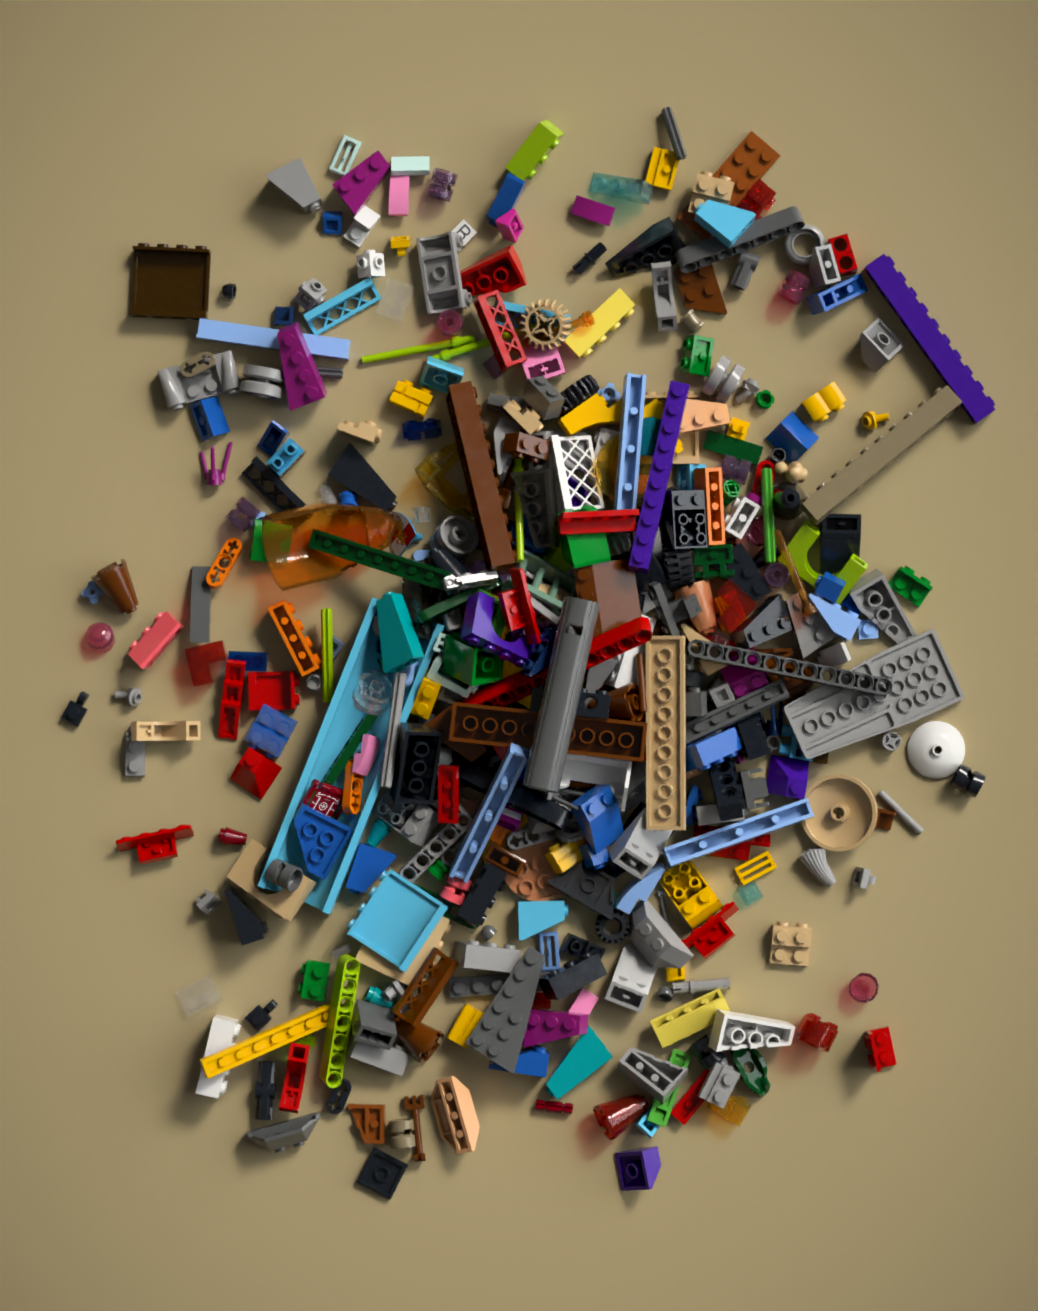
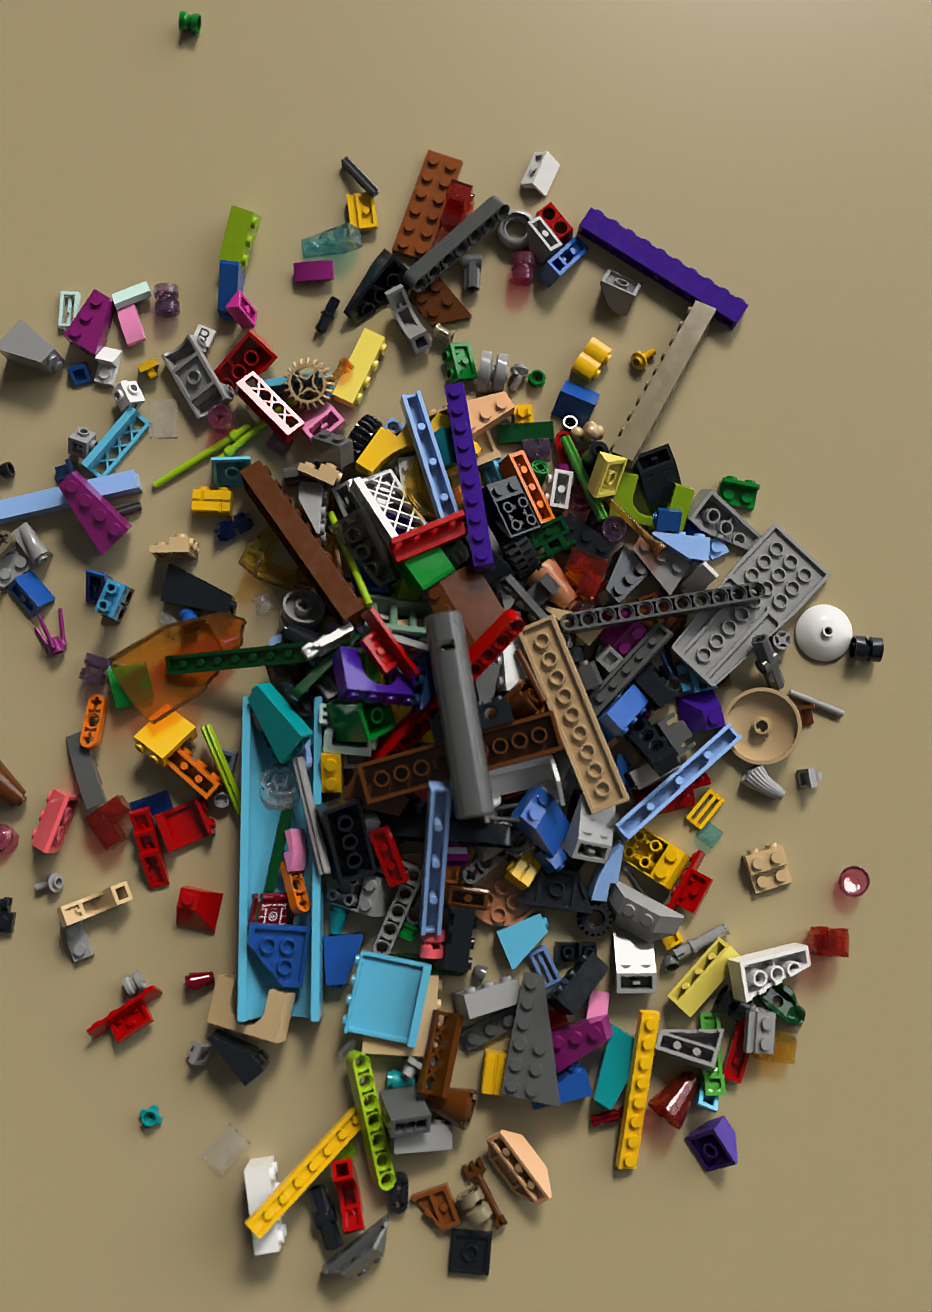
camera: 30 degrees left, 5 degrees down
light grey wheel [239,364,284,399] -> none
black fence [242,456,312,527] -> none
blue plate [245,704,298,758] -> none
black plate [245,999,278,1032] -> none
dark grey wheel [266,859,303,892] -> none
green bracket [298,959,331,1002] -> none
shield [390,511,423,556] -> none
reddish brown brick [503,432,550,463] -> none
tan plate [687,171,734,214] -> none
medium azure slope [694,200,756,249] -> none
red bracket [863,1026,897,1072] -> none
none -> light grey wheel [122,970,146,996]
none -> yellow panel [134,705,197,767]
none -> teal plate [139,1105,163,1129]
none -> white panel [520,151,560,196]
none -> light yellow slope [587,451,628,498]
none -> yellow plate [615,1010,660,1169]
none -> dark grey piece [751,634,785,690]

